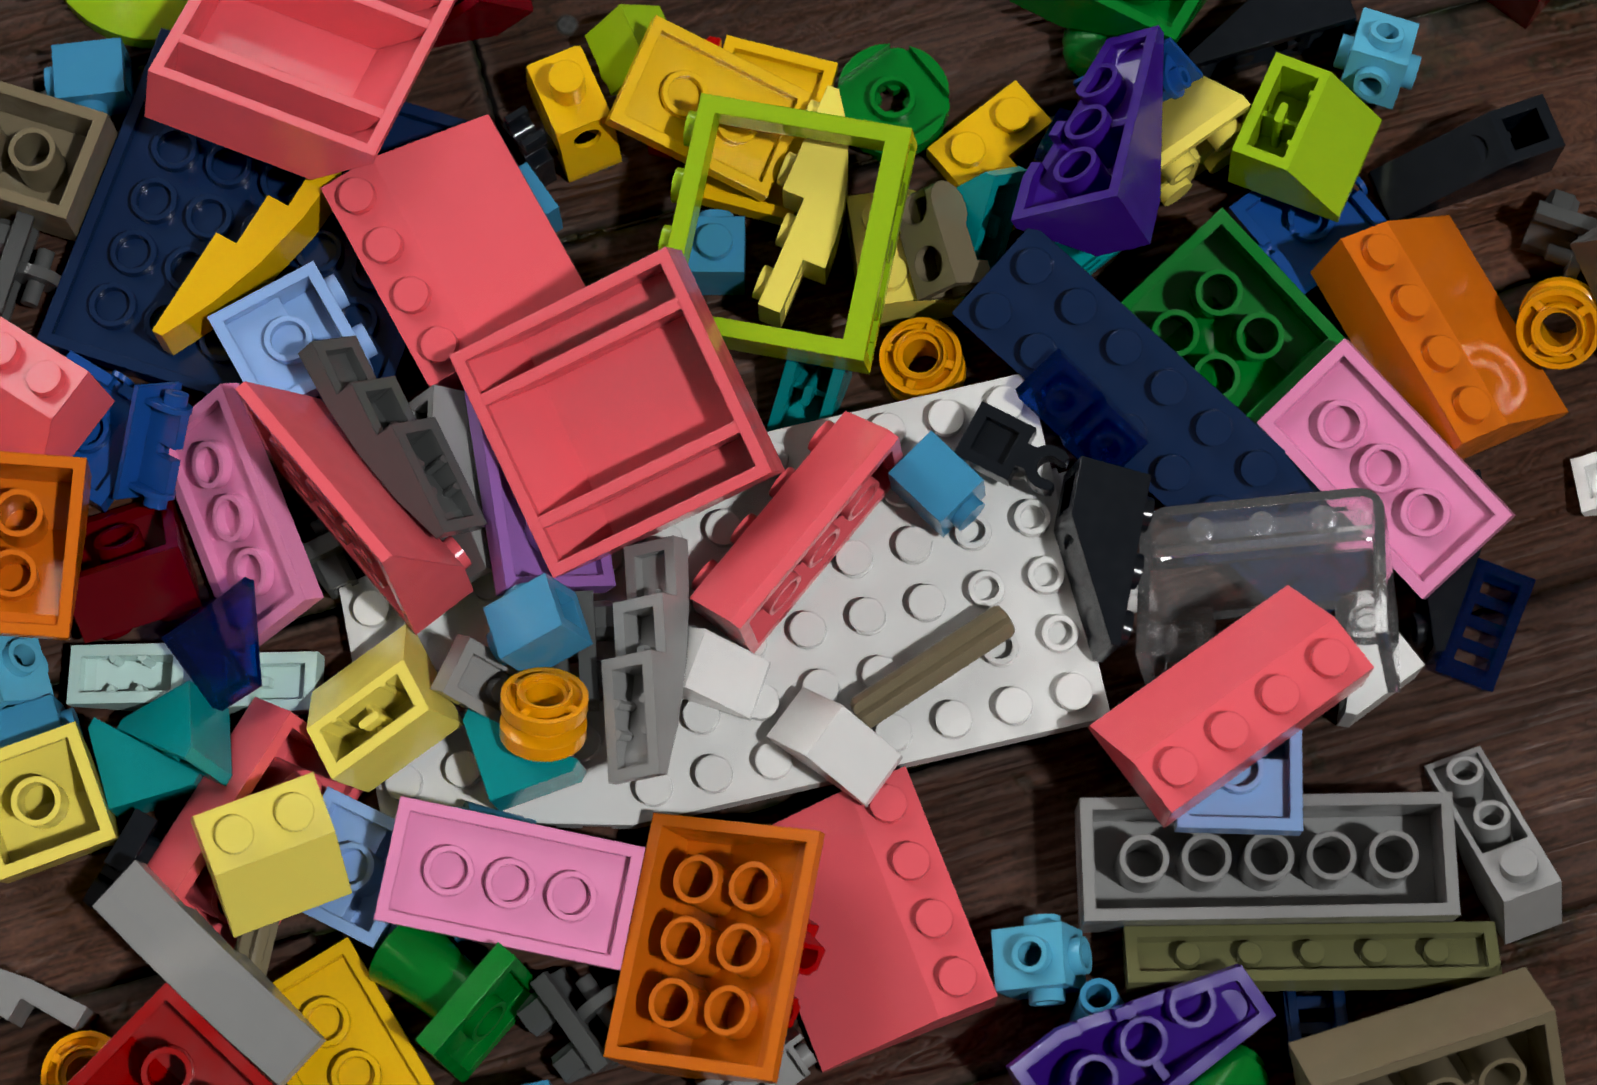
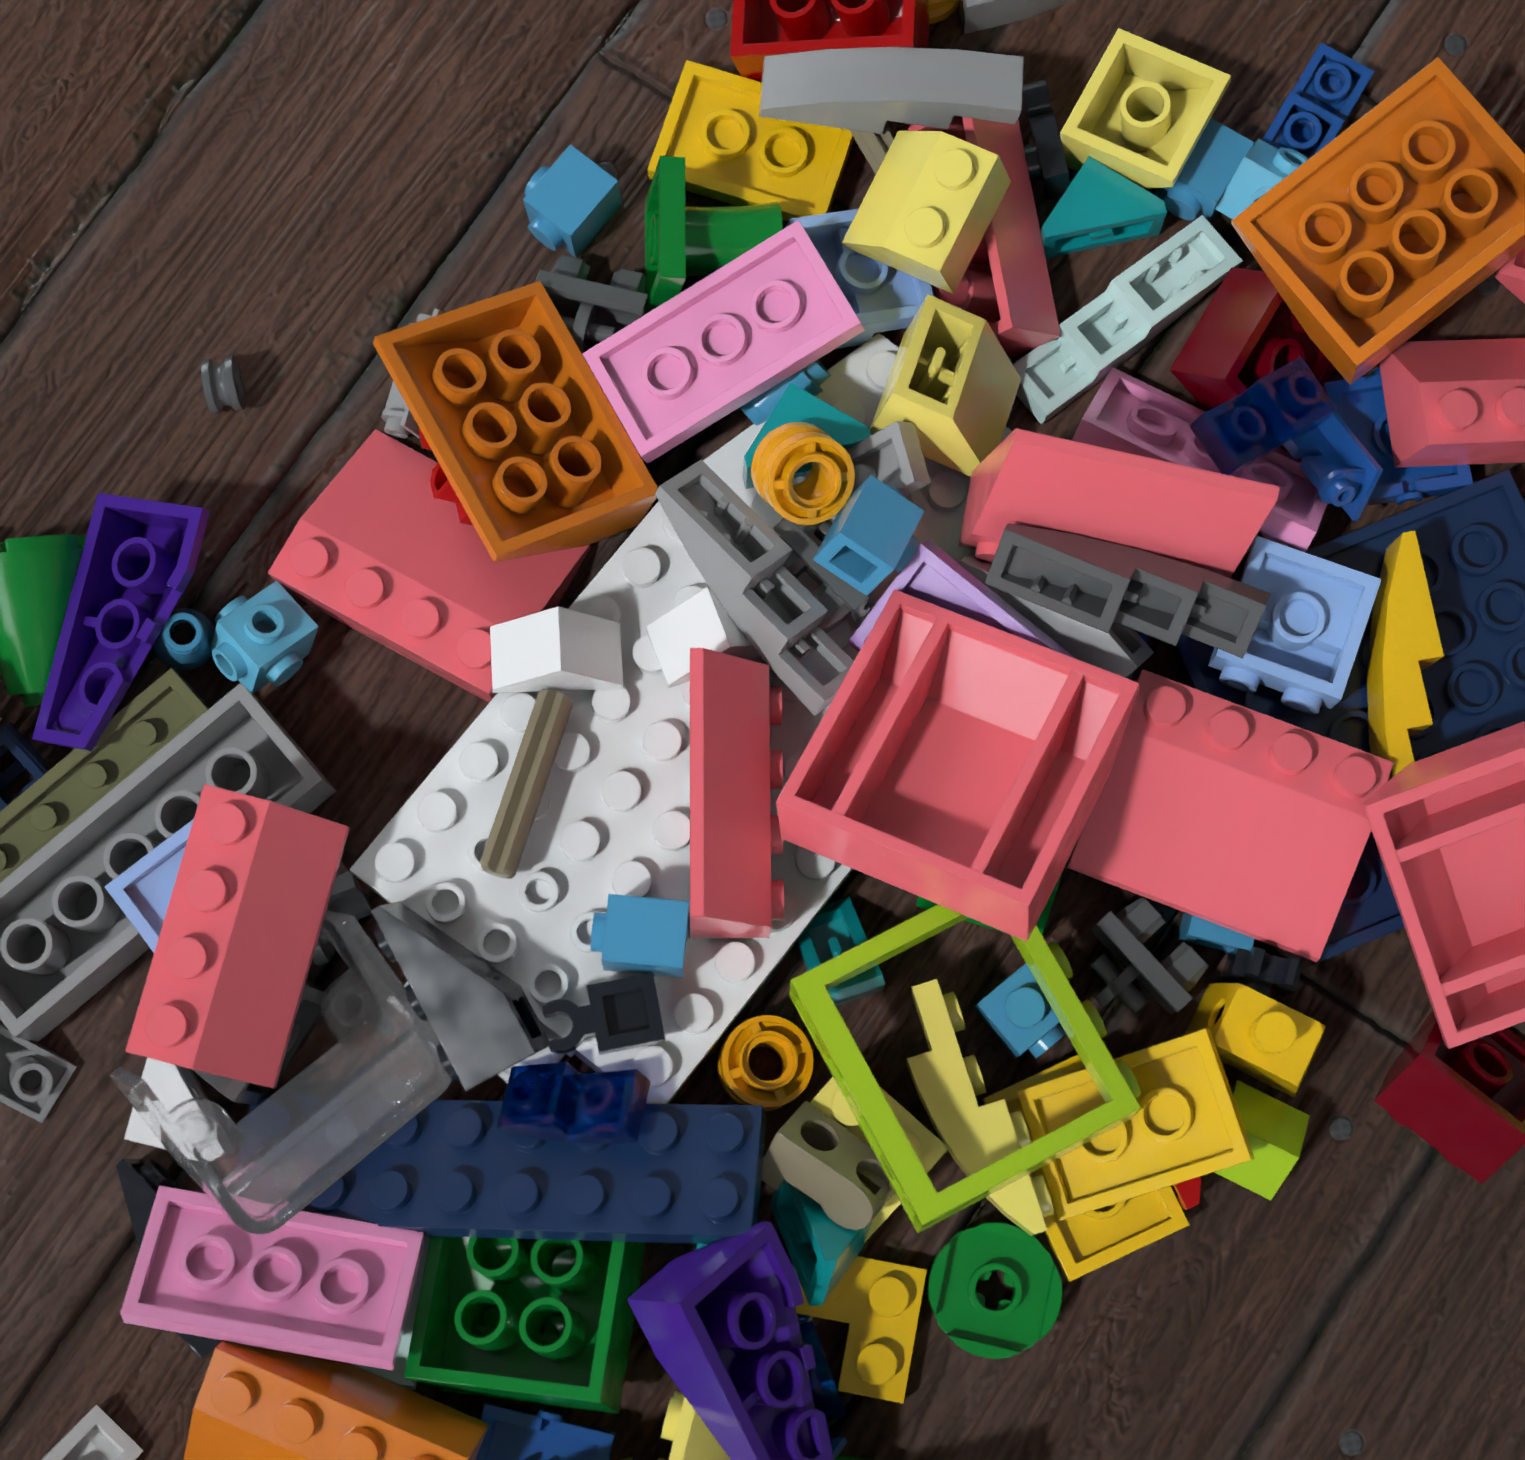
camera: 145 degrees right, 5 degrees up
teal slope [116,680,232,786] -> none
clear blue slope [161,577,262,711] -> none
clear blue slope [1434,558,1536,692] -> none
none -> dark grey hips [1089,897,1208,1016]
none -> clear blue slope [1189,357,1337,476]

